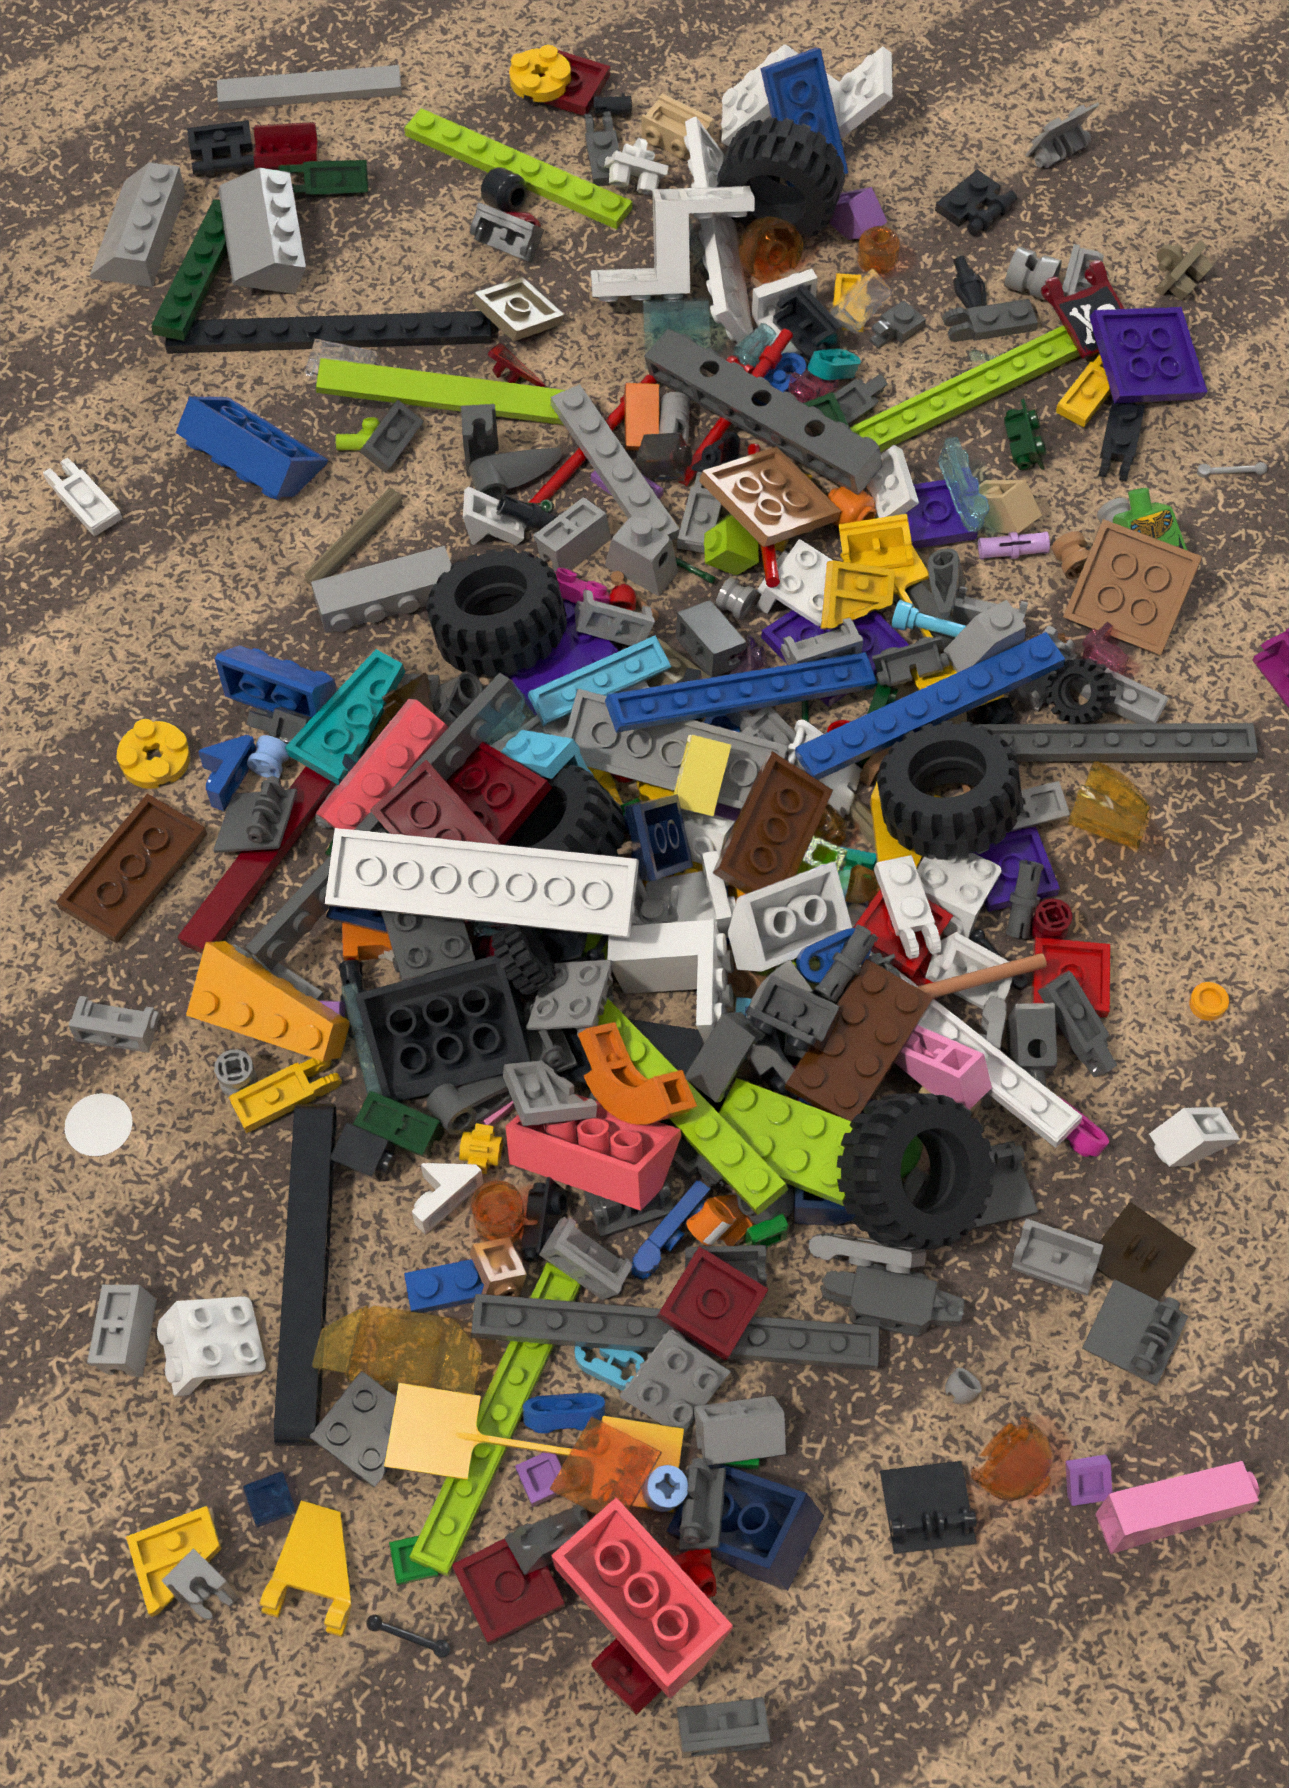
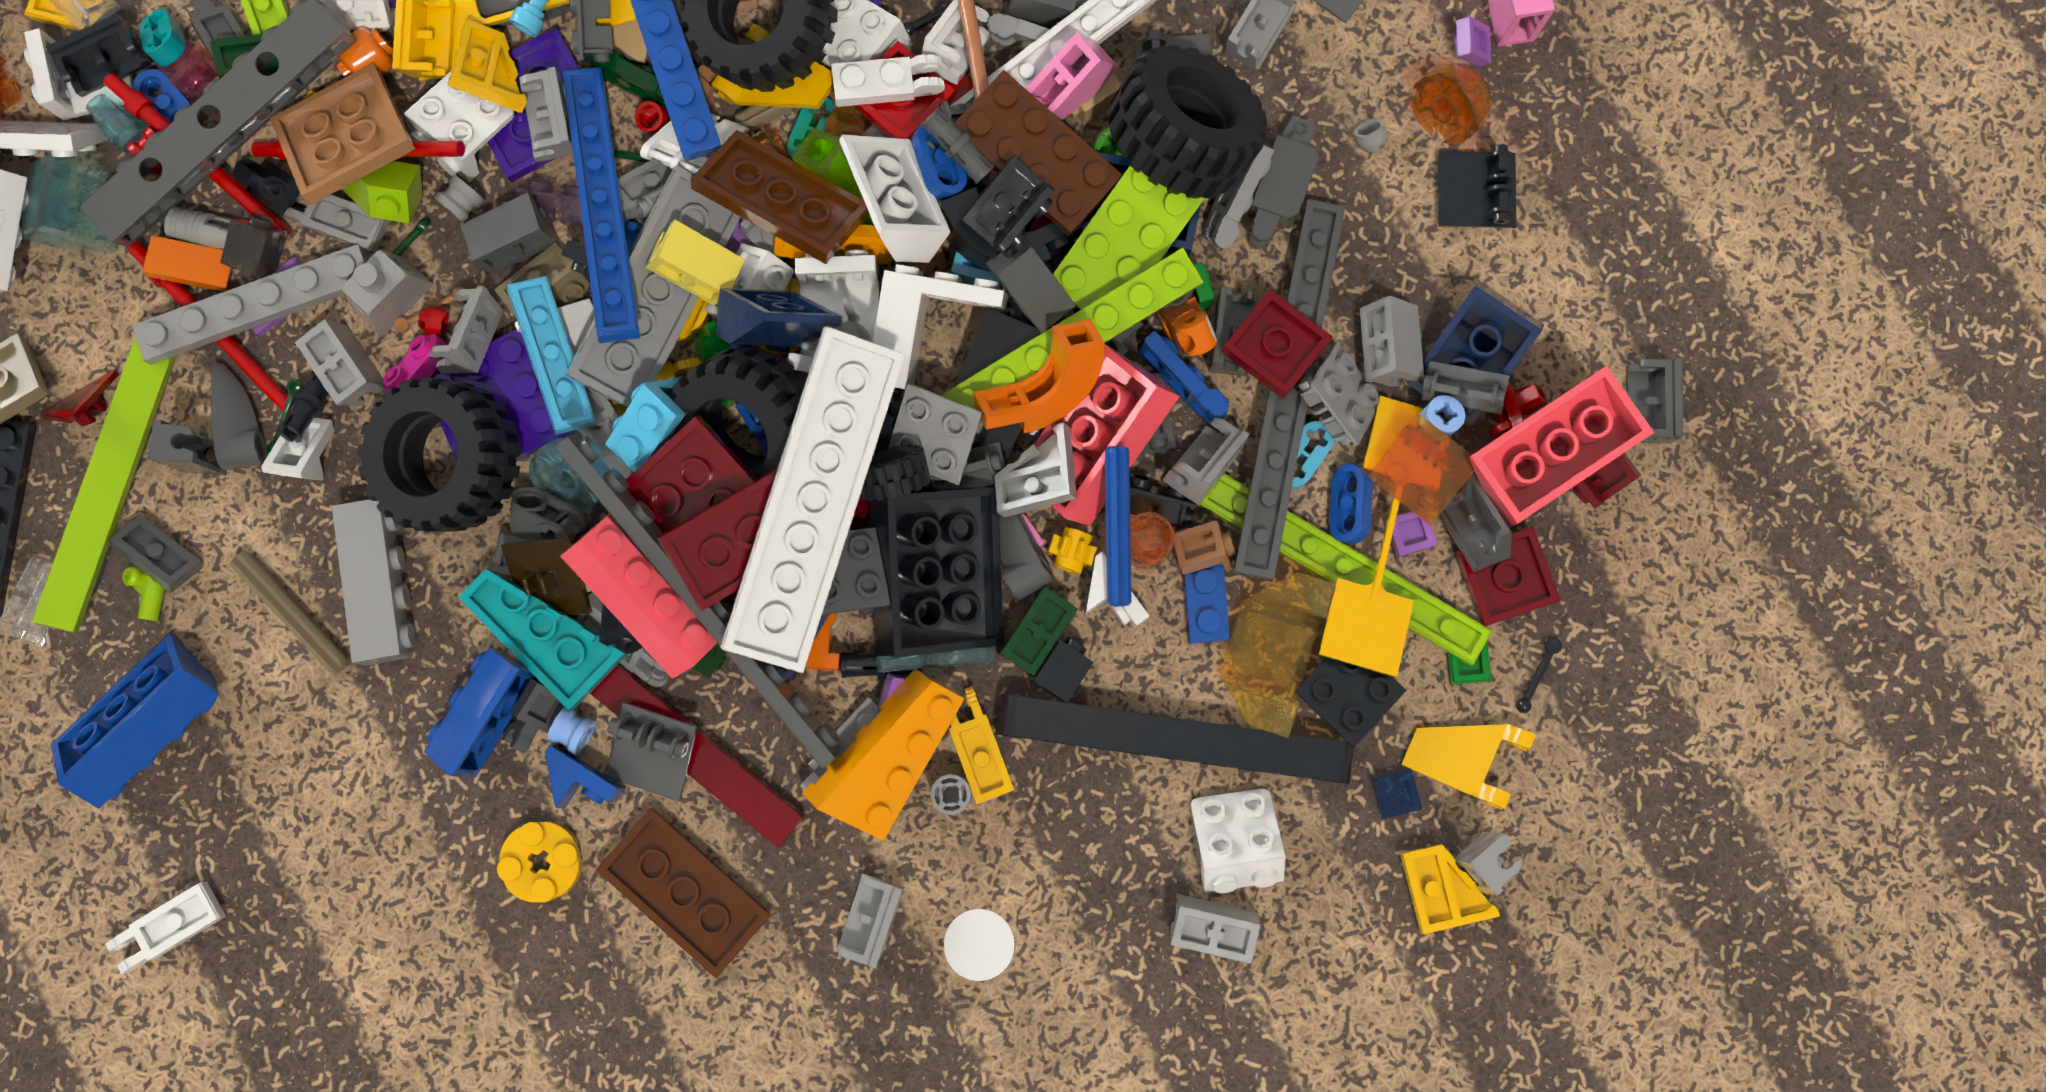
camera: 80 degrees left, 20 degrees up
none -> blue axle [1105,446,1132,607]

